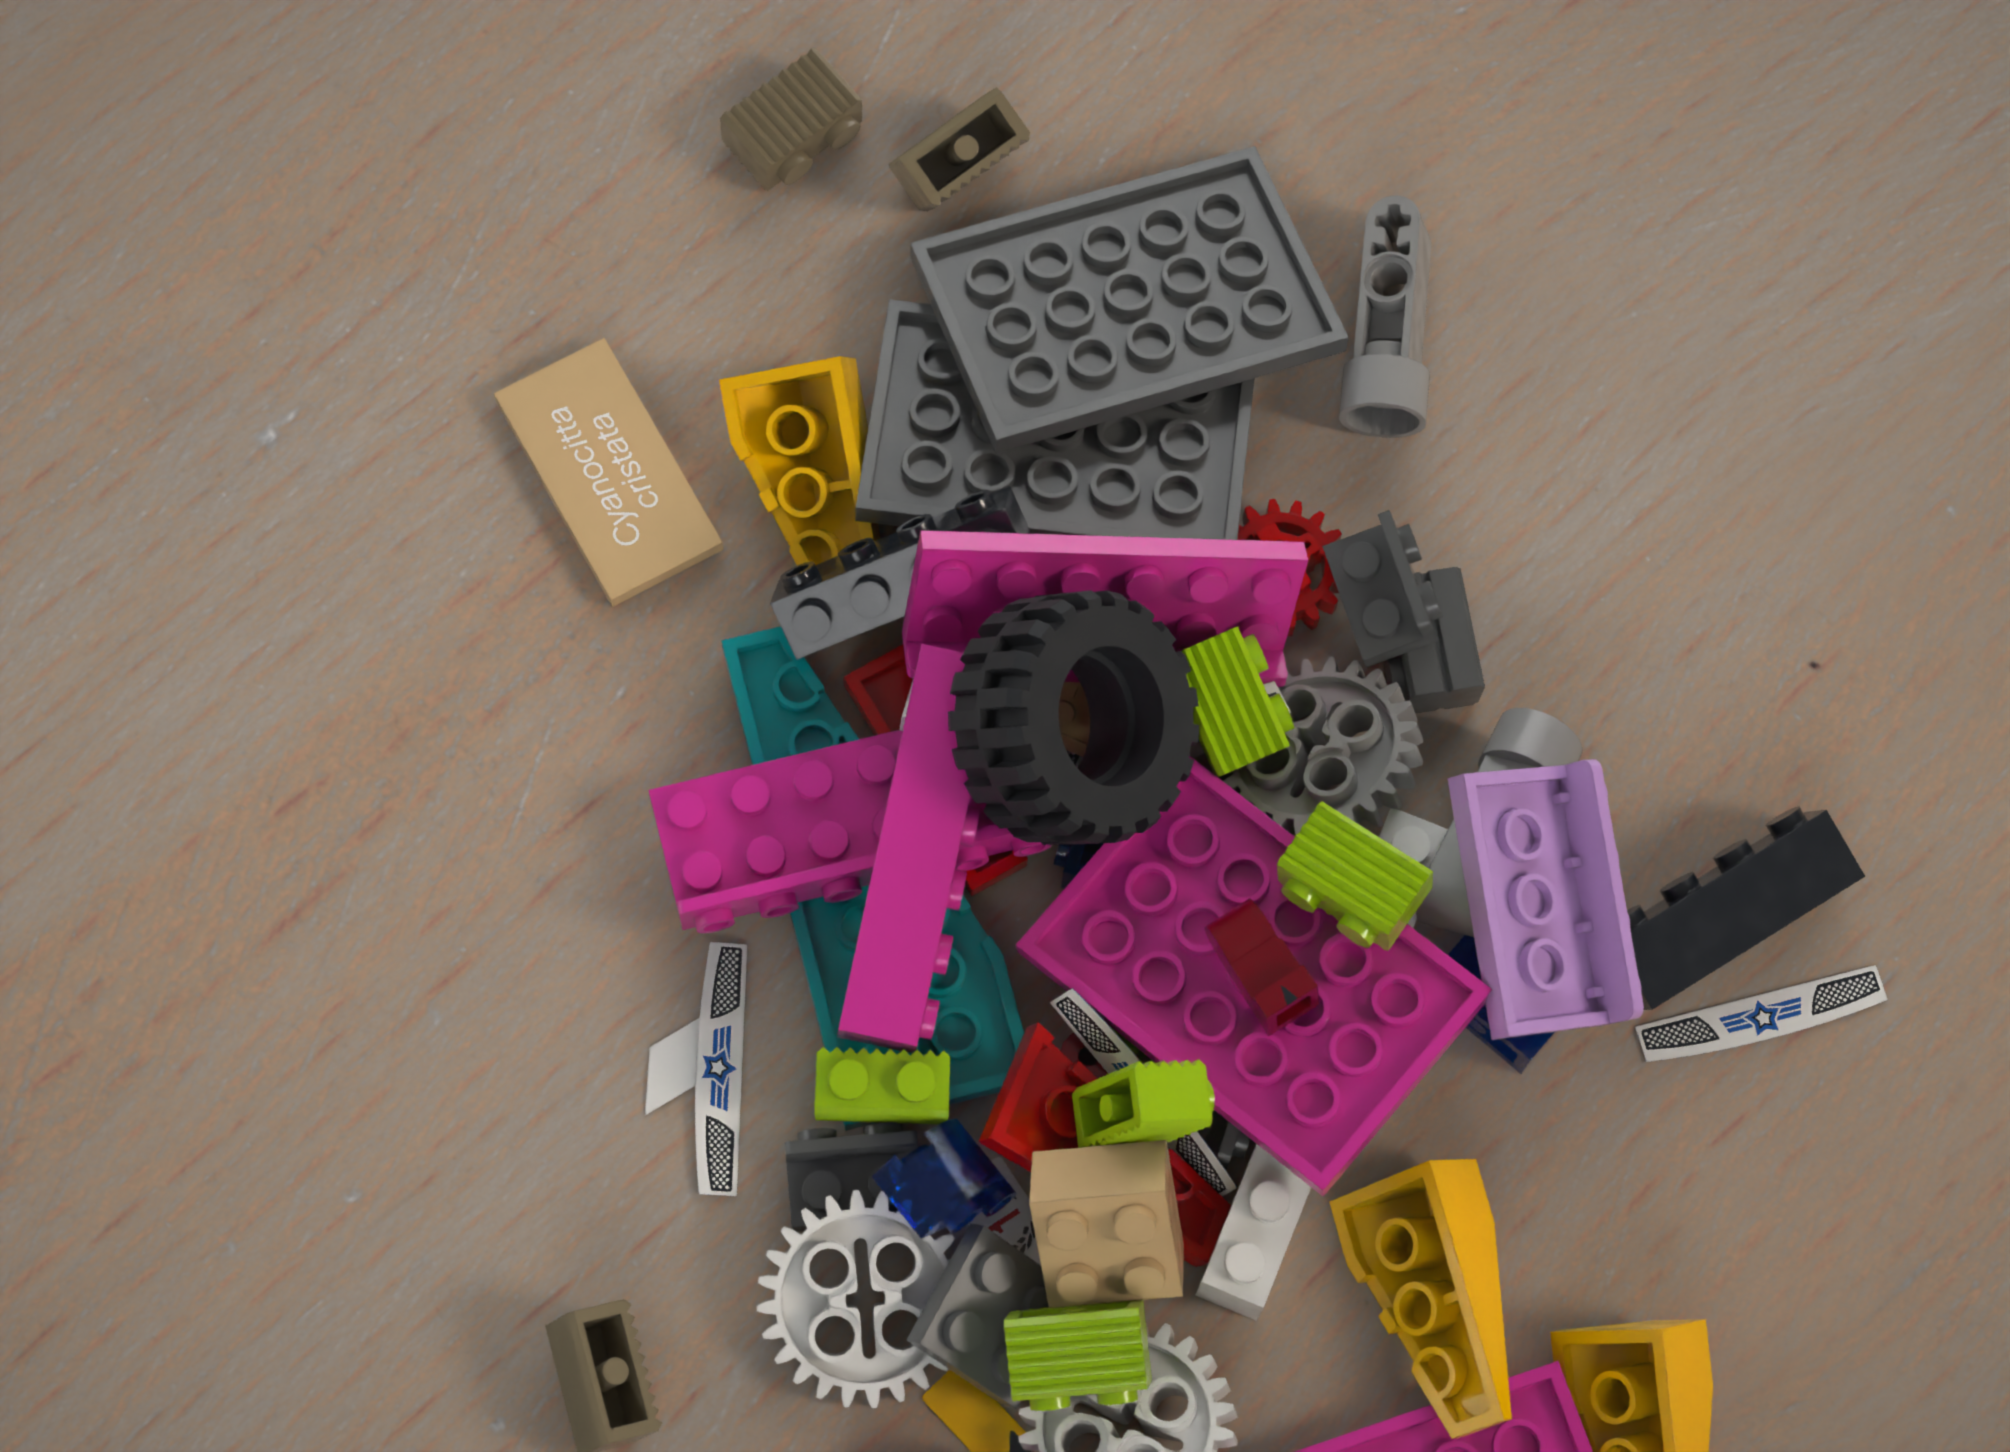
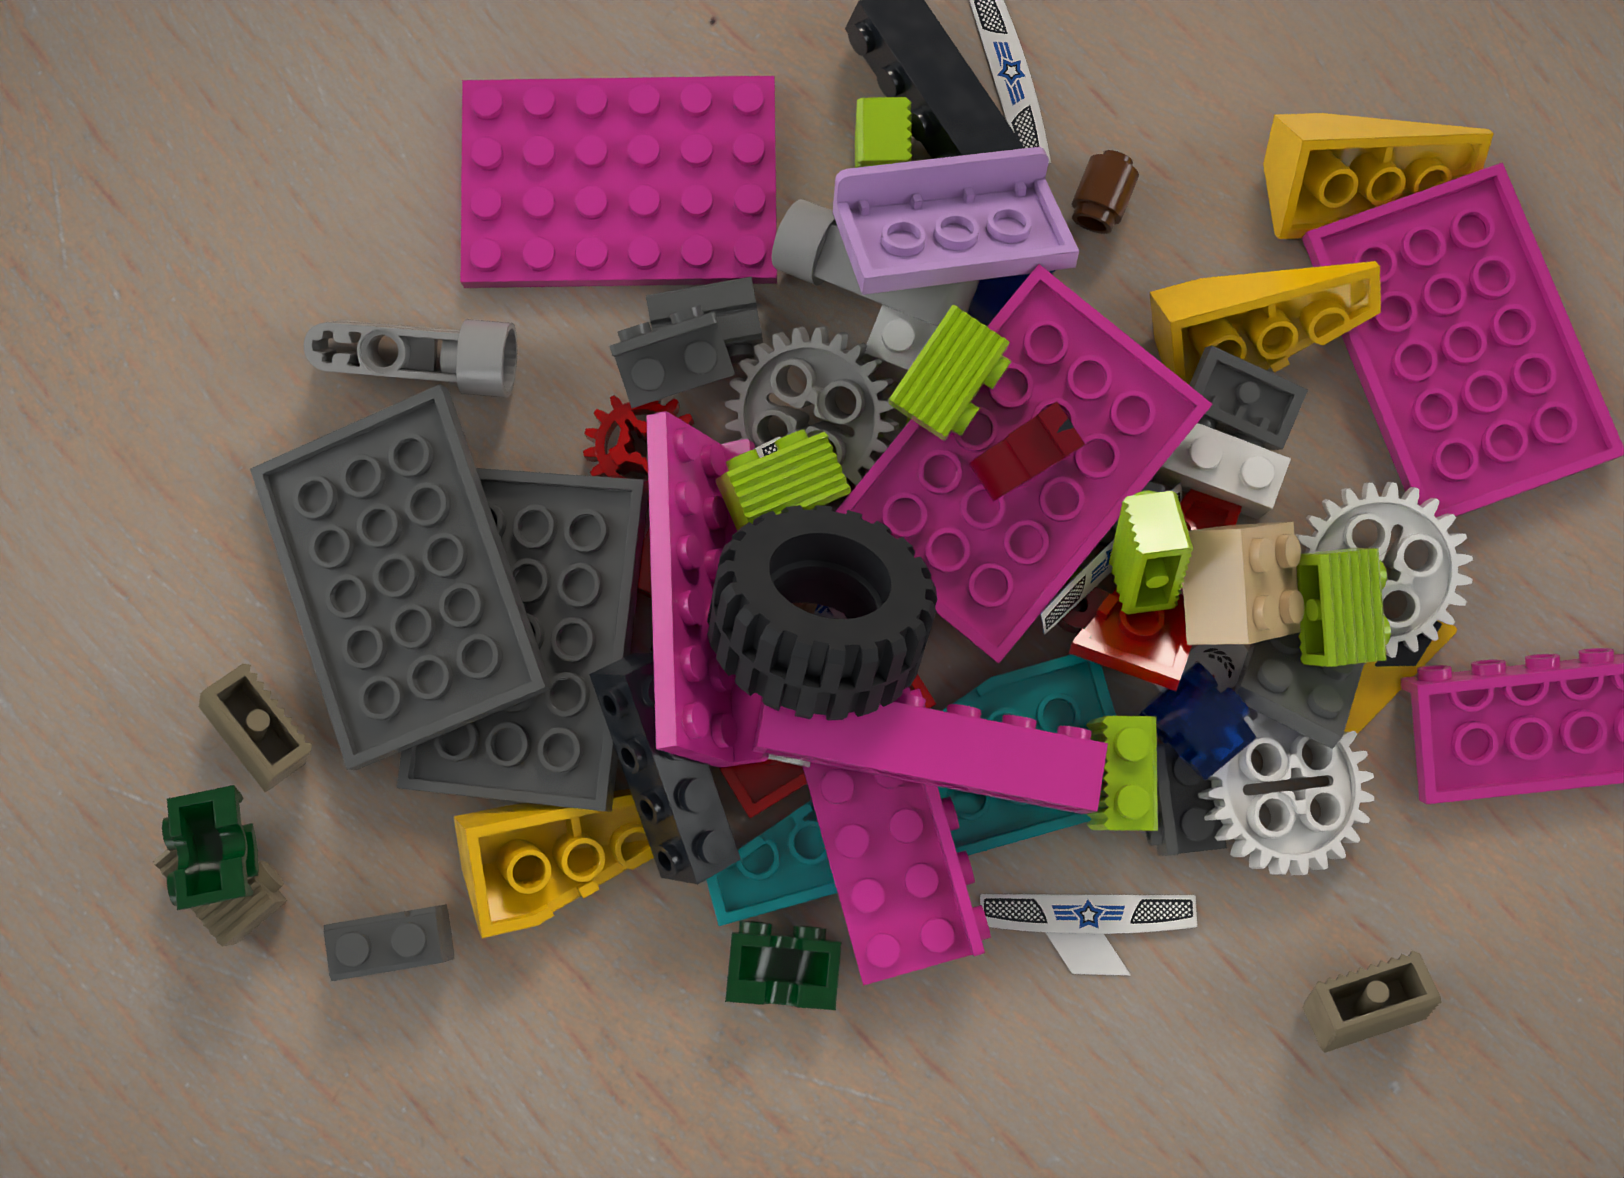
camera: 85 degrees left, 10 degrees up
tan tile [494,338,723,607] -> none
none -> dark green cylinder [162,785,259,910]
none -> dark grey brick [324,904,454,981]
none -> dark pink plate [460,76,777,288]
none -> dark green cylinder [725,921,842,1010]
none -> lime brick [855,97,912,168]
none -> reddish brown brick [1072,150,1139,234]
none -> dark grey bracket [1189,346,1308,451]

